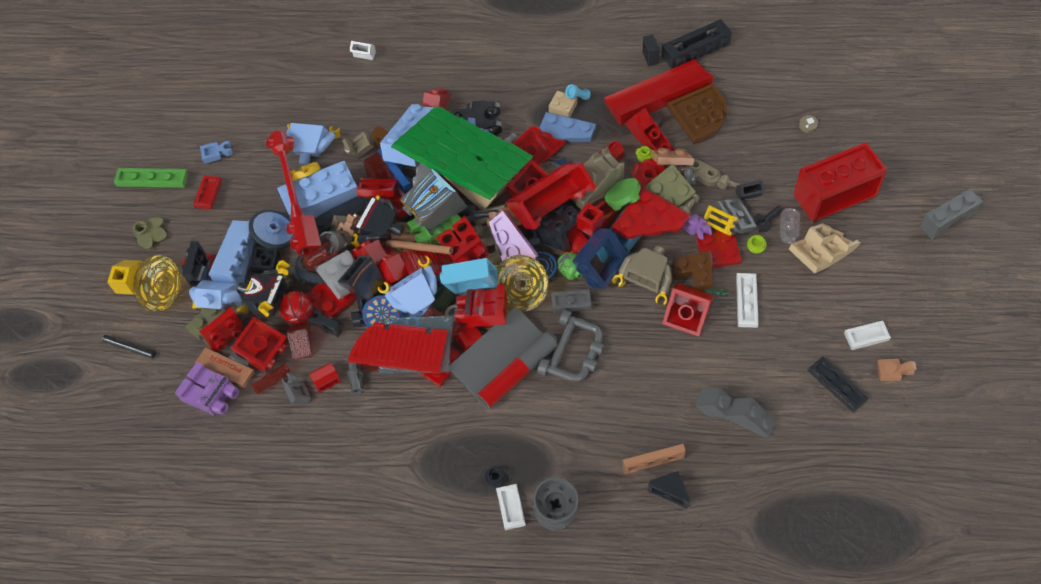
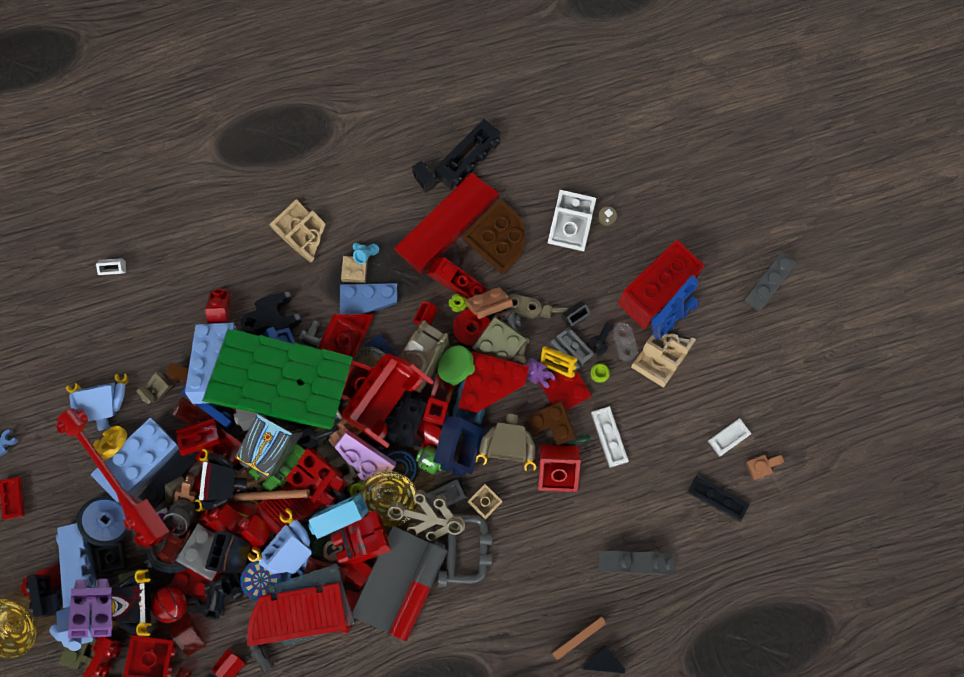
camera: 30 degrees left, 15 degrees up
none -> medium lavender hips [68,579,112,638]
none -> black piece [202,577,232,620]
none -> tan slope [269,199,325,262]
none -> dark tan plant [388,490,465,542]
none -> tan piece [468,484,503,520]
none -> white slope [548,190,596,252]
none -> blue wing [651,275,698,340]

